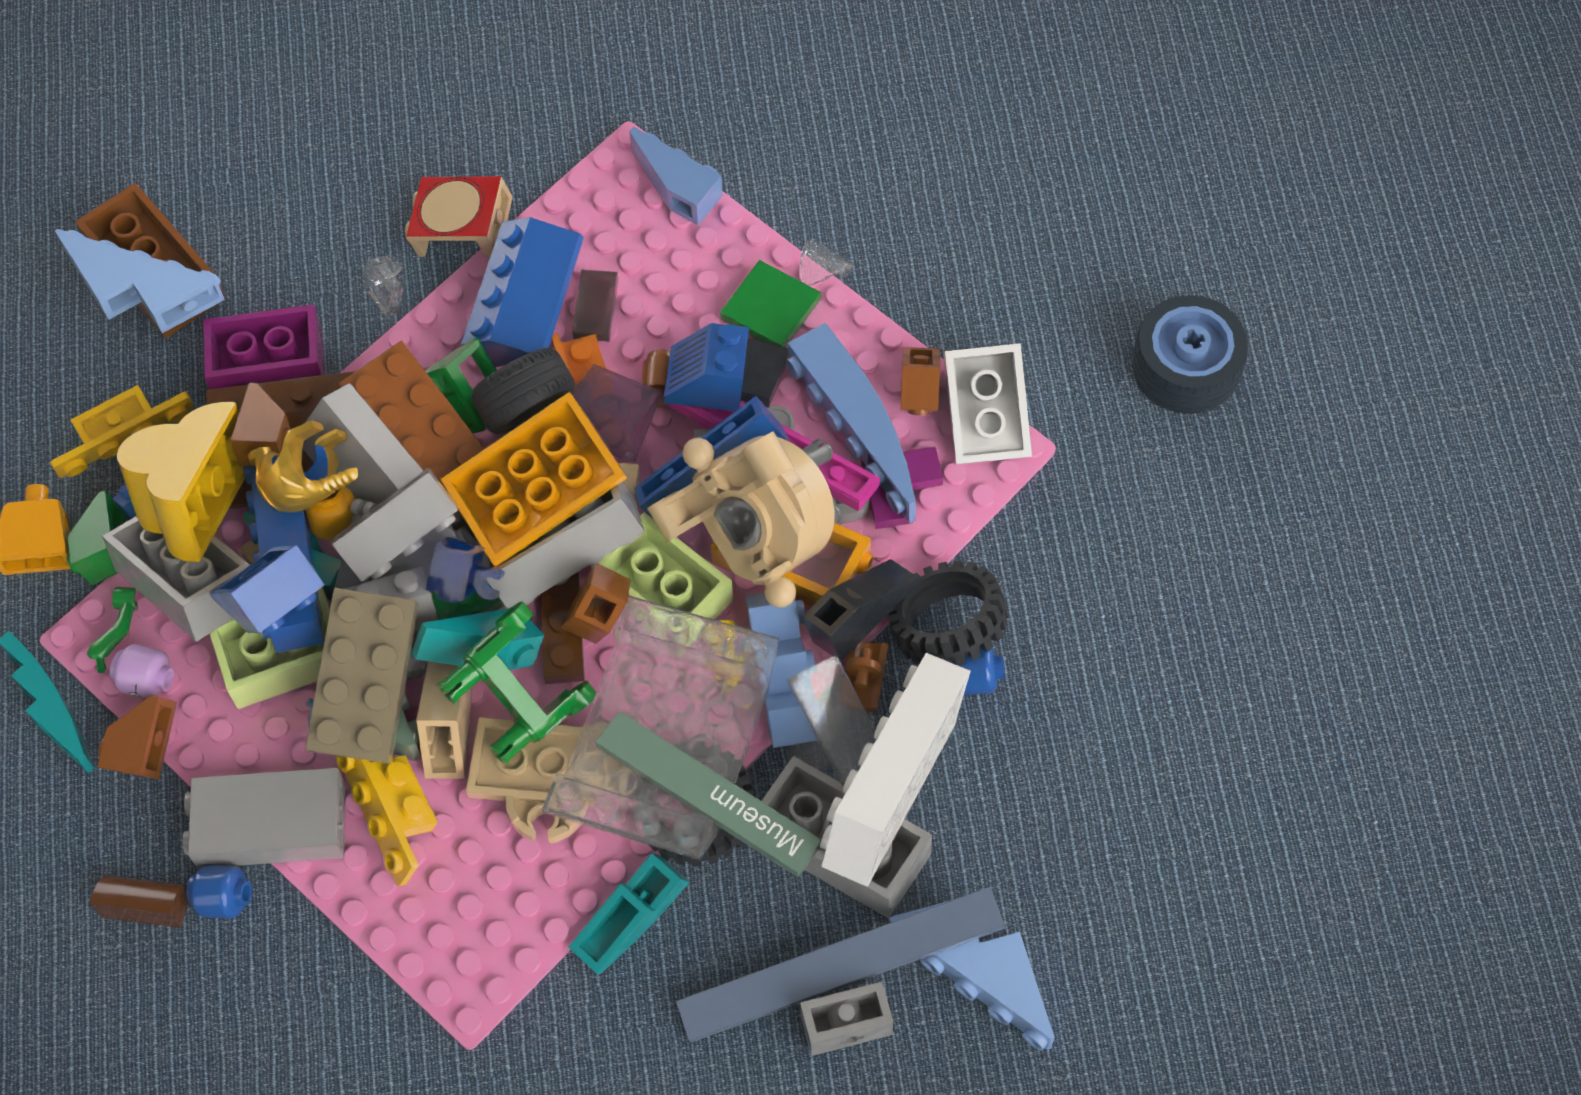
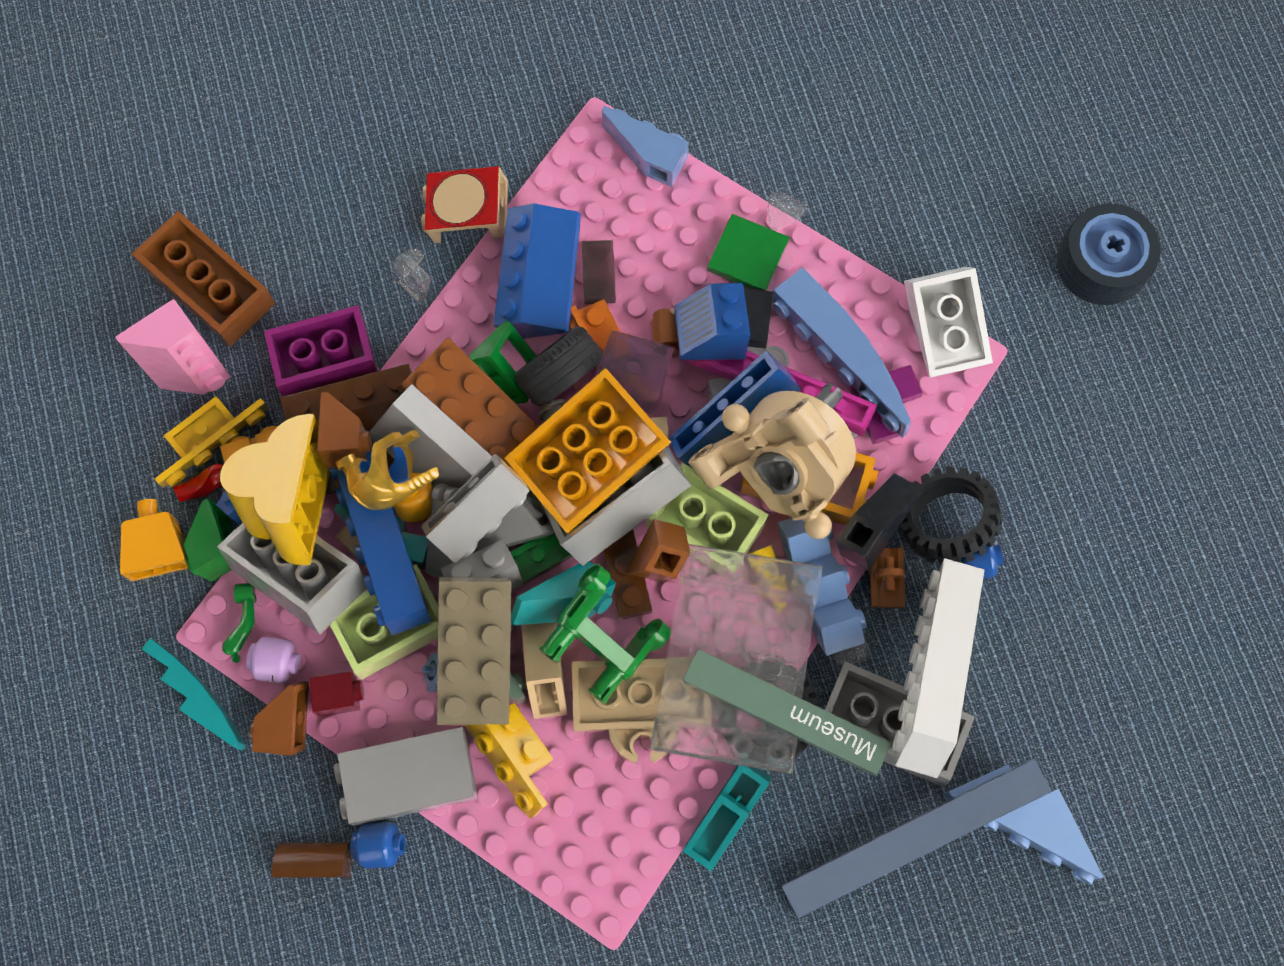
camera: 10 degrees left, 10 degrees up
light blue slope [55,229,225,333] -> none
slope [210,545,325,635] -> none
clear blue brick [425,537,505,603] -> none
clear piece [787,655,876,787] -> none
light grey brick [800,981,893,1056] -> none
dark orange slope [900,347,940,416] -> none
none -> bright pink slope [115,299,231,395]
none -> red arm [173,464,223,502]
none -> dark red brick [309,671,365,717]

